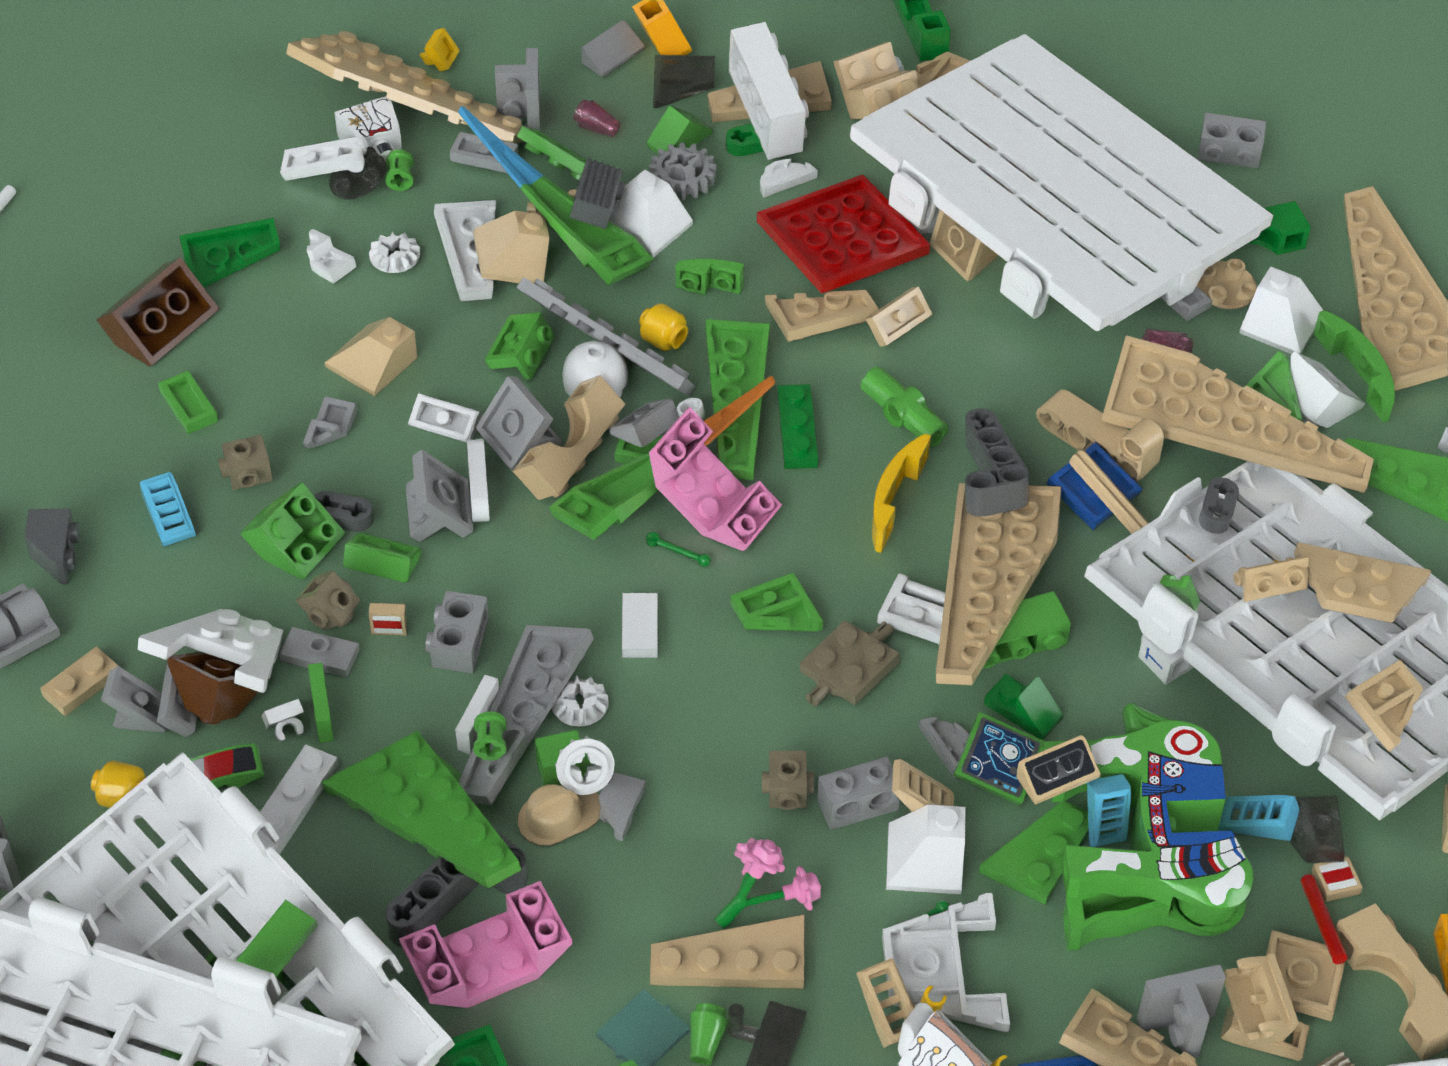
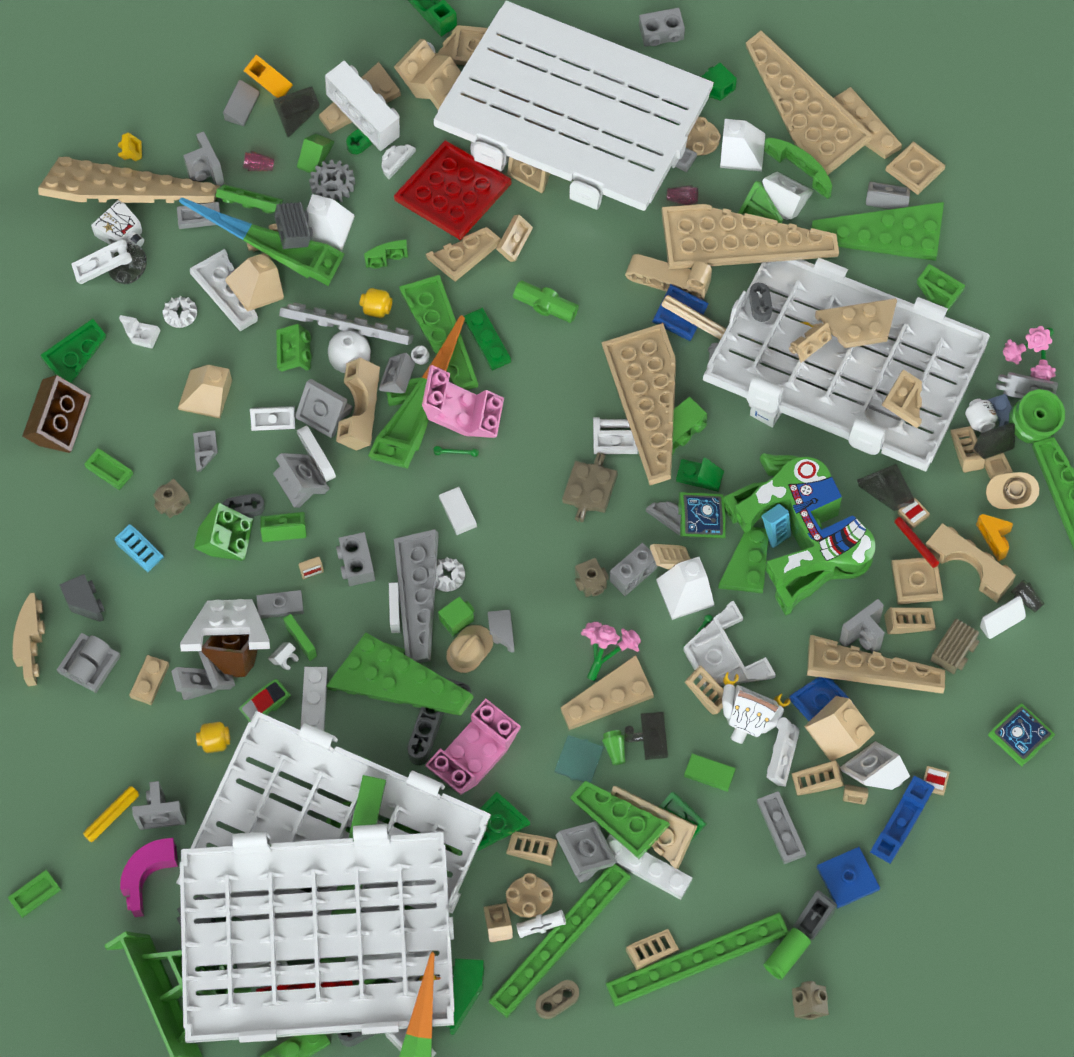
camera: 20 degrees left, 15 degrees up
dark tan brick [295,571,361,630] -> none
bright green bush [385,149,414,191] -> none
bright green bush [473,711,507,761] -> none
white gear [555,736,615,795] -> none
bright green wing [730,573,823,631] -> none
yellow slope [872,434,931,553] -> none
dark grey beam [965,408,1029,517] -> none
slope [1016,735,1101,805] -> none
bright green tile [1160,575,1200,611] -> none
medium azure slope [1218,795,1300,841] -> none
tan hinge [1224,954,1299,1045] -> none

